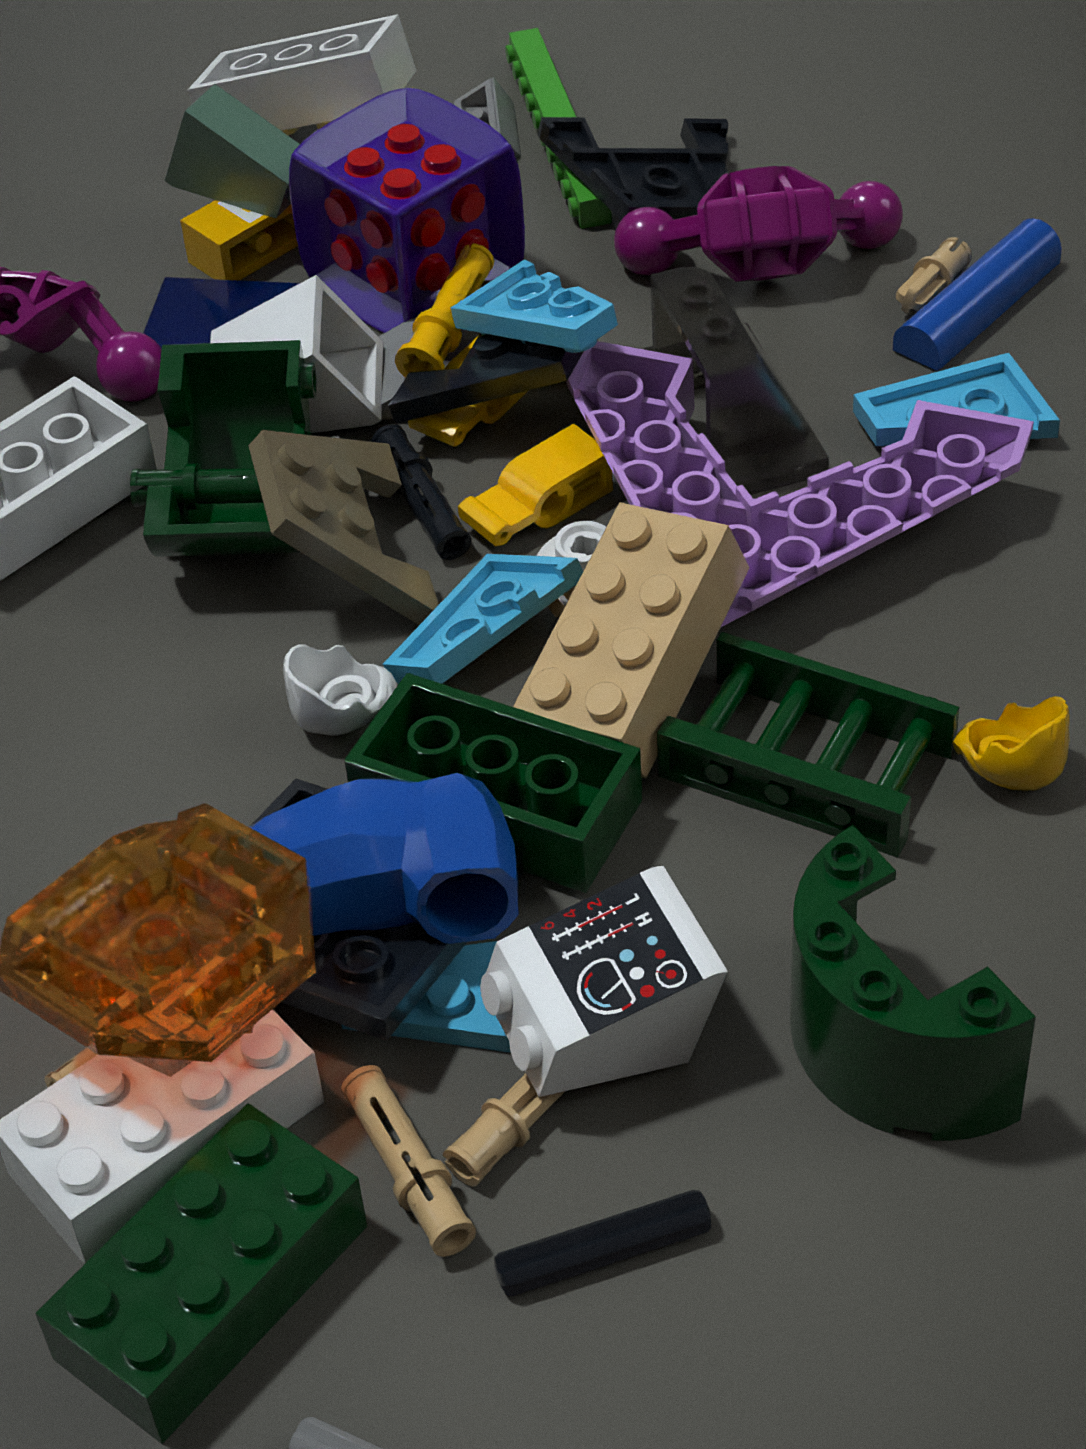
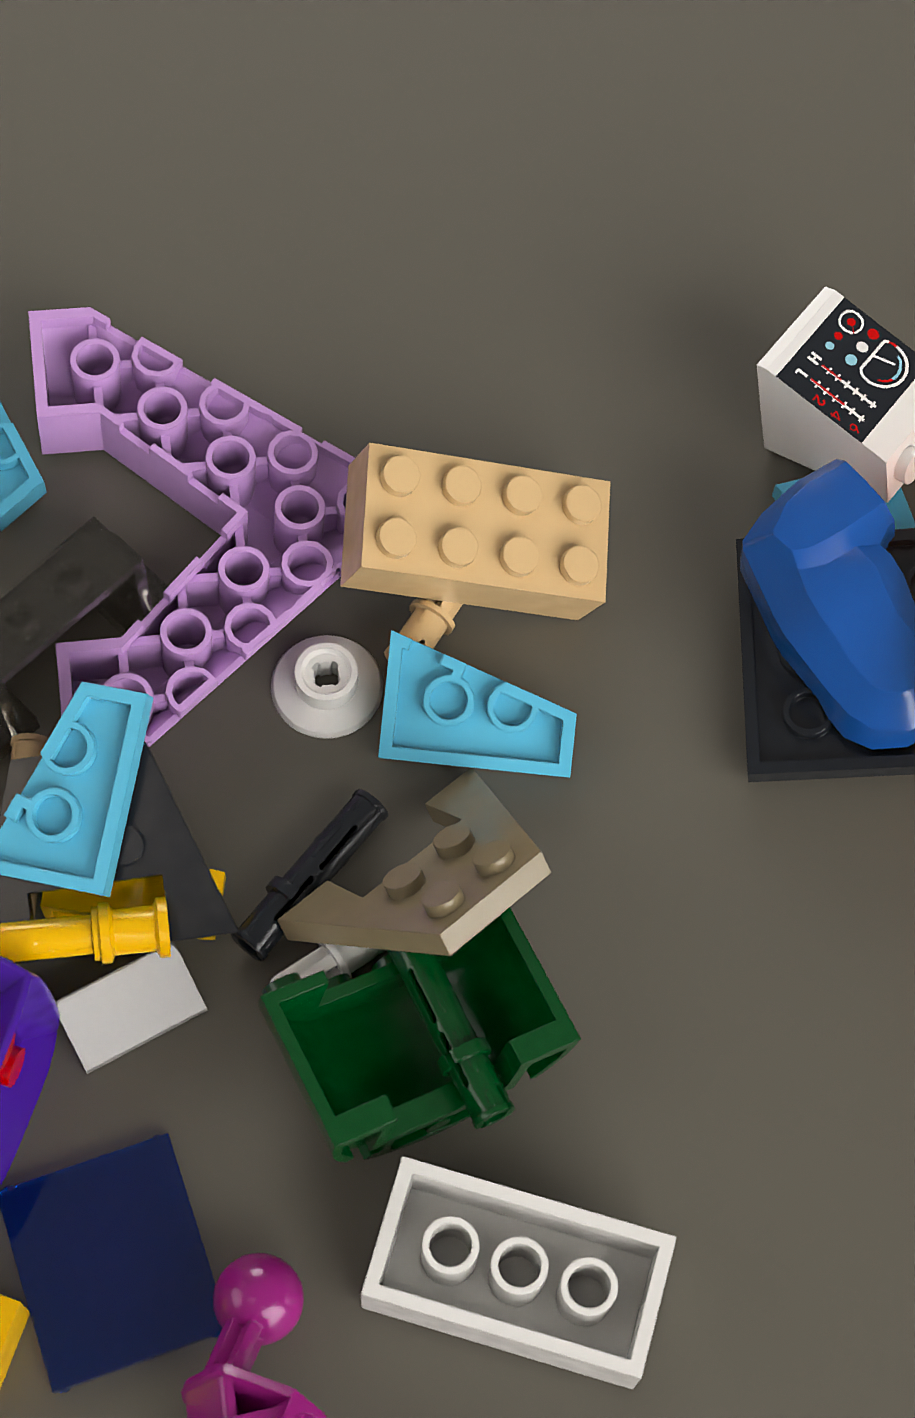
camera: 125 degrees left, 20 degrees up
white slope [210,275,383,433] -> none
white hair [283,644,398,736] -> none
dark green brick [344,673,642,893] -> none
yellow piece [458,424,613,546] -> none
dark green fence [657,632,960,858] -> none
dark green cylinder [790,825,1036,1141] -> none
yellow hair [952,696,1070,791] -> none

